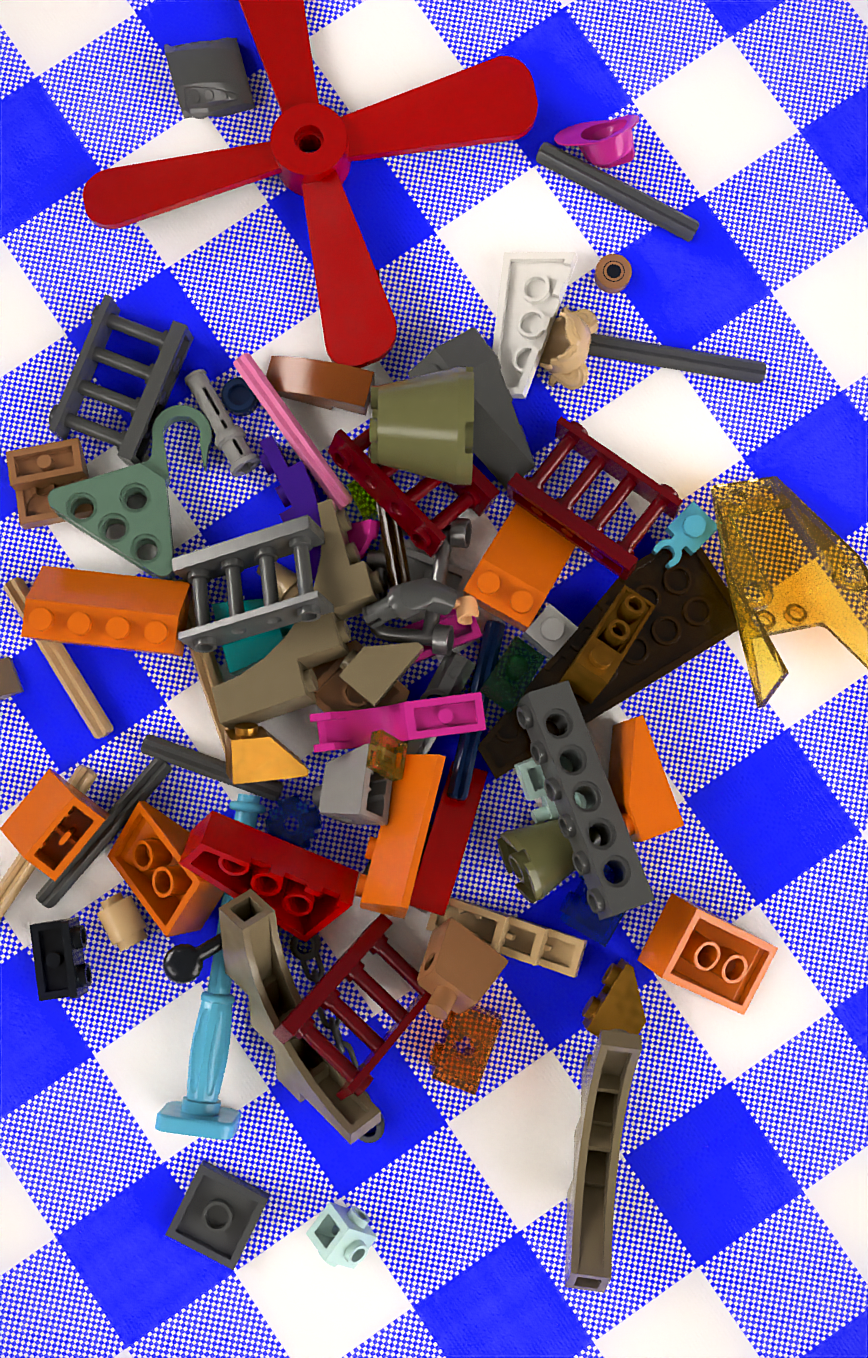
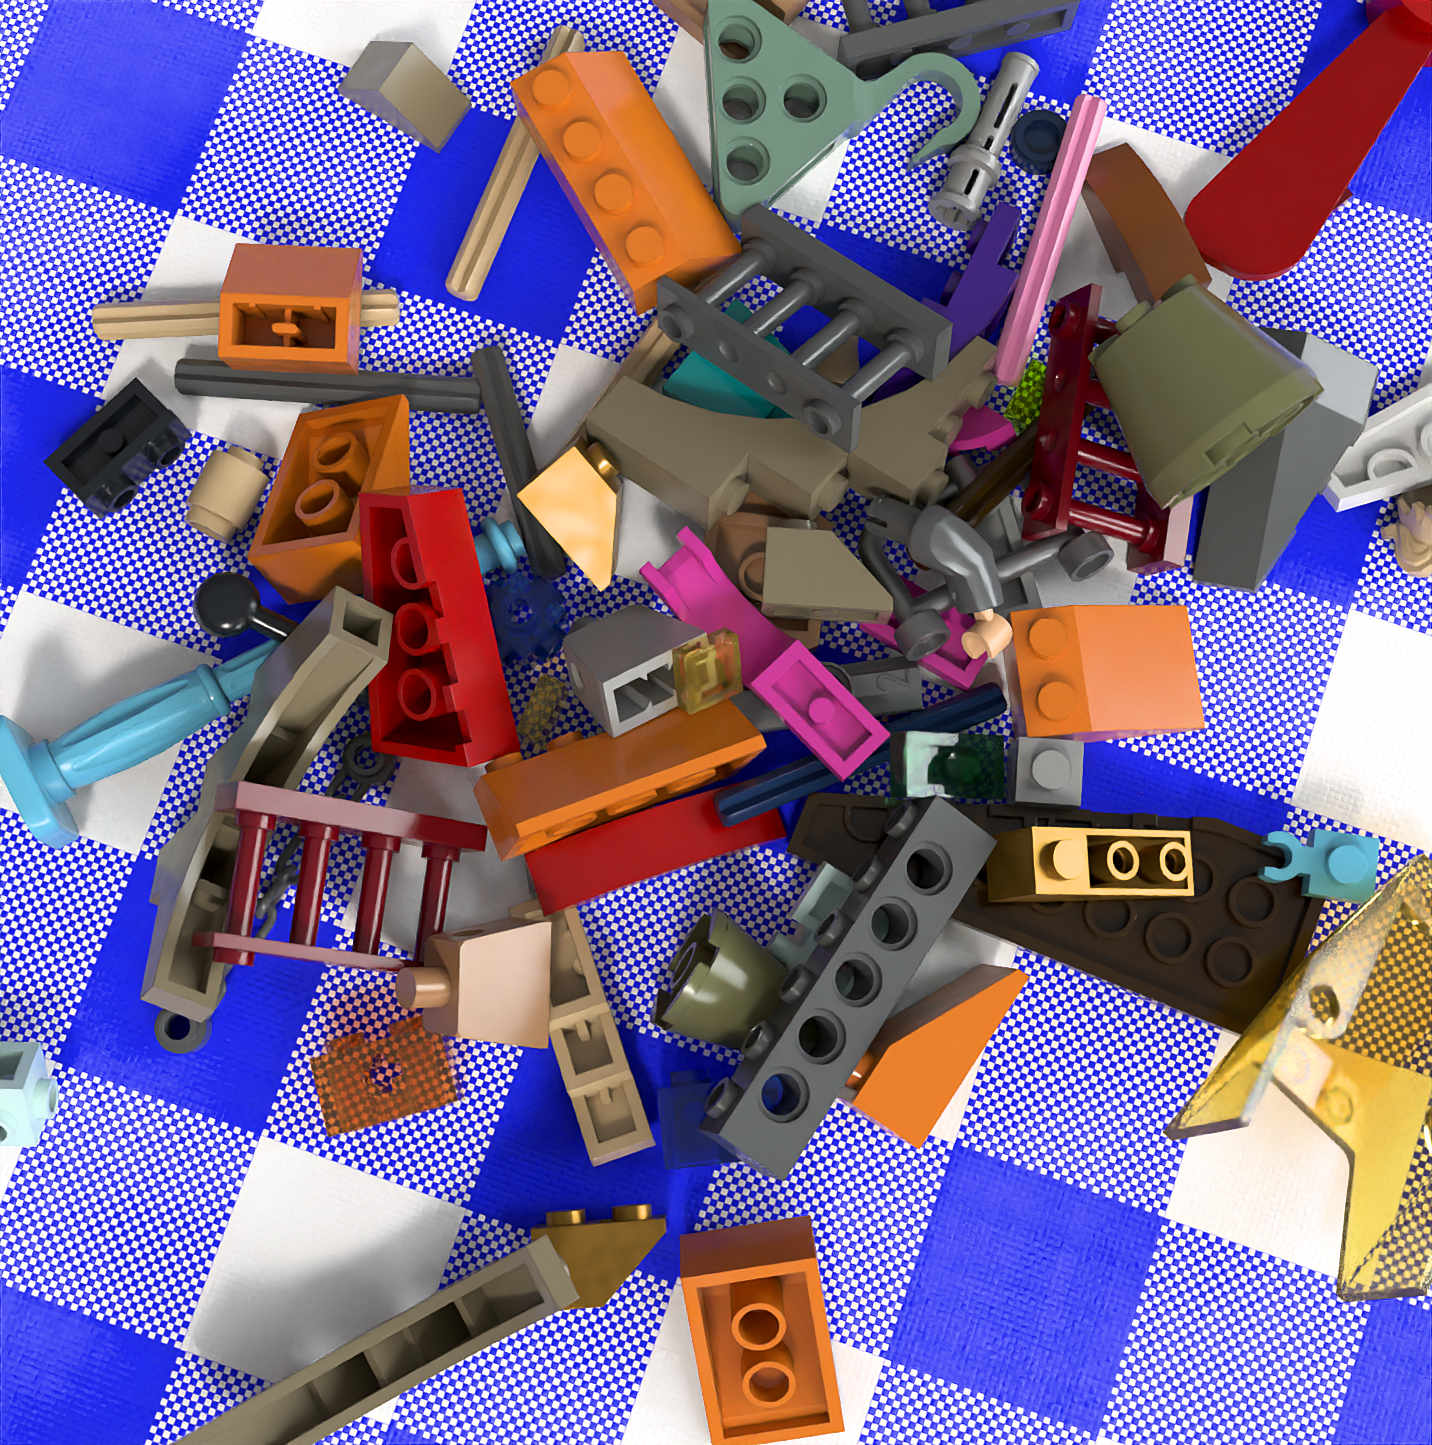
camera: 50 degrees right, 5 degrees down
dark red fence [507,416,683,581] -> none
none -> clear yellow tile [516,674,569,751]

